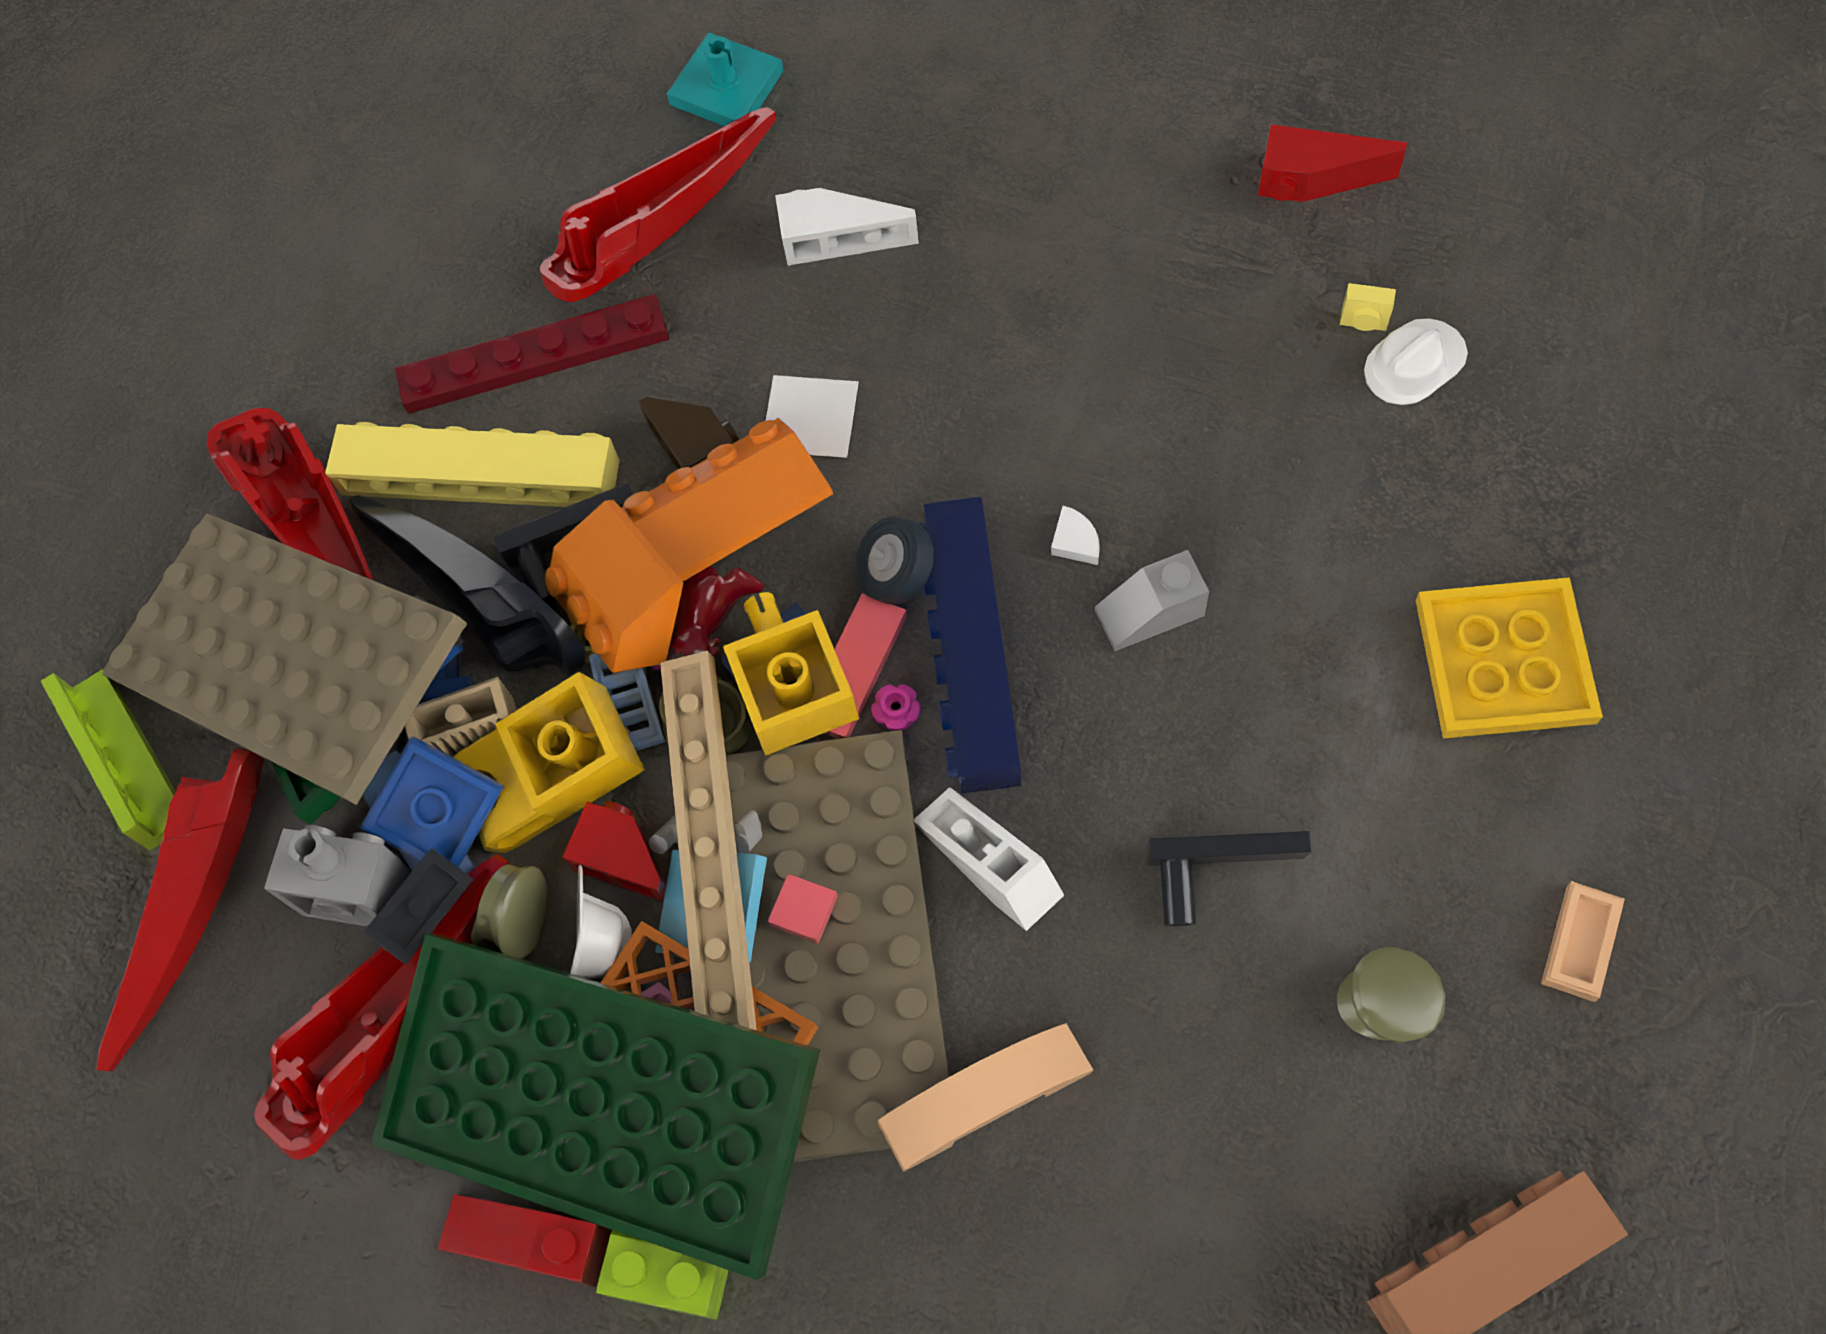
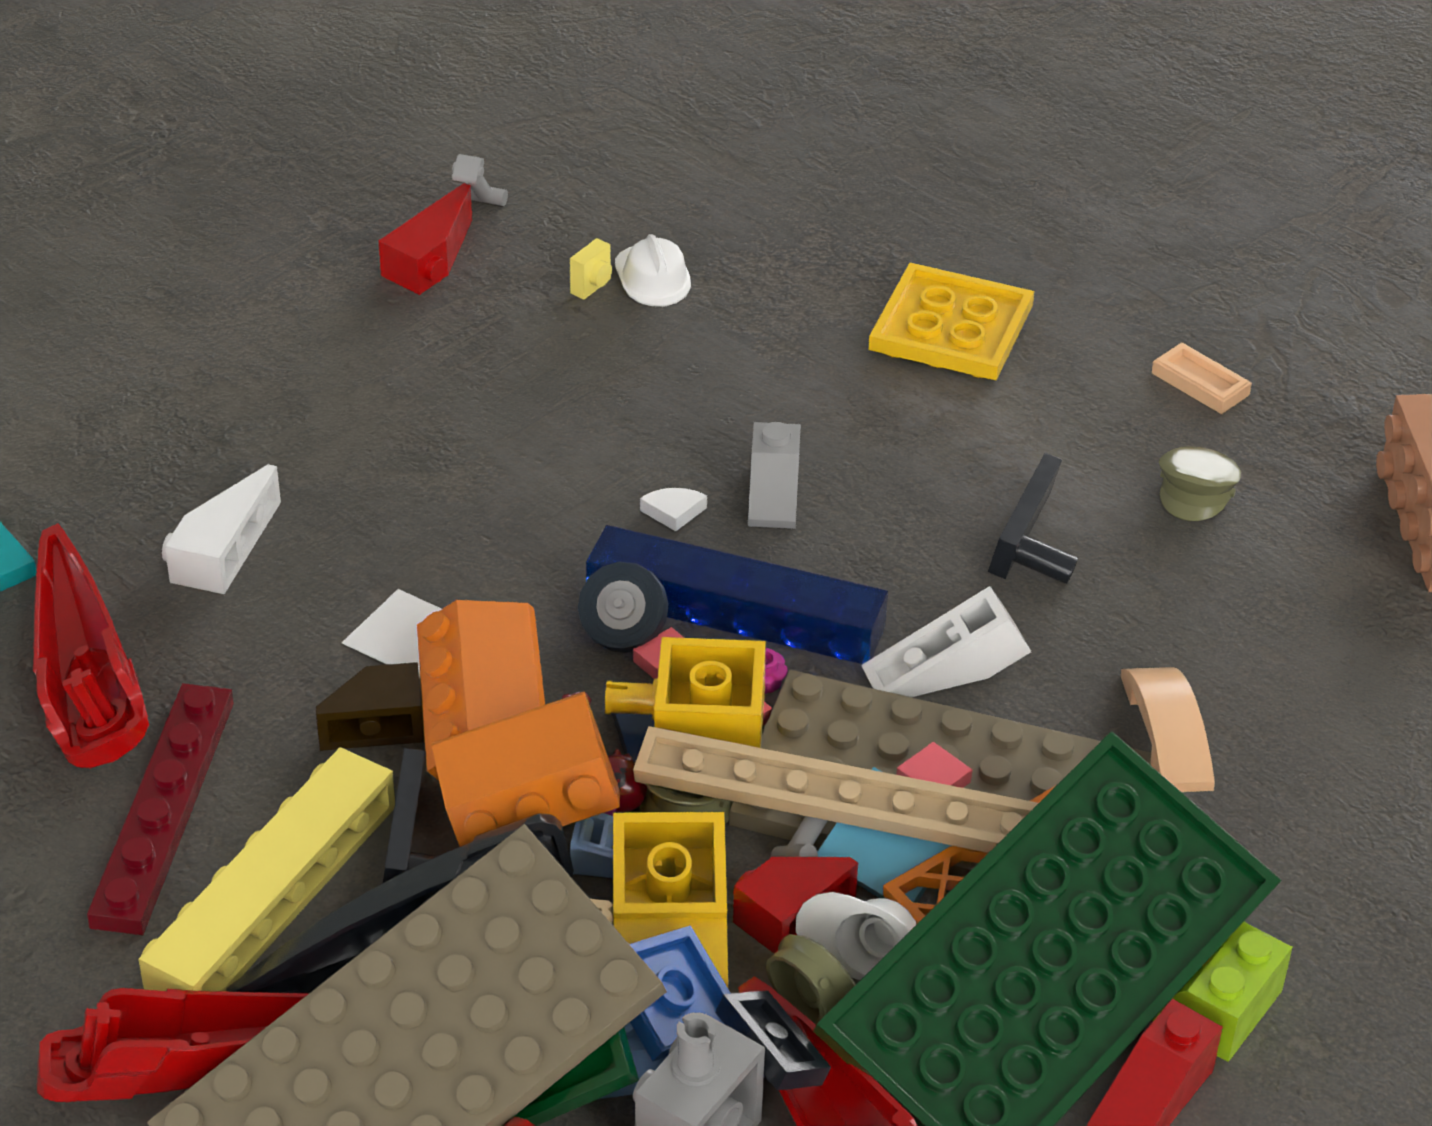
camera: 75 degrees left, 25 degrees down
none -> light grey piece [452,154,508,206]

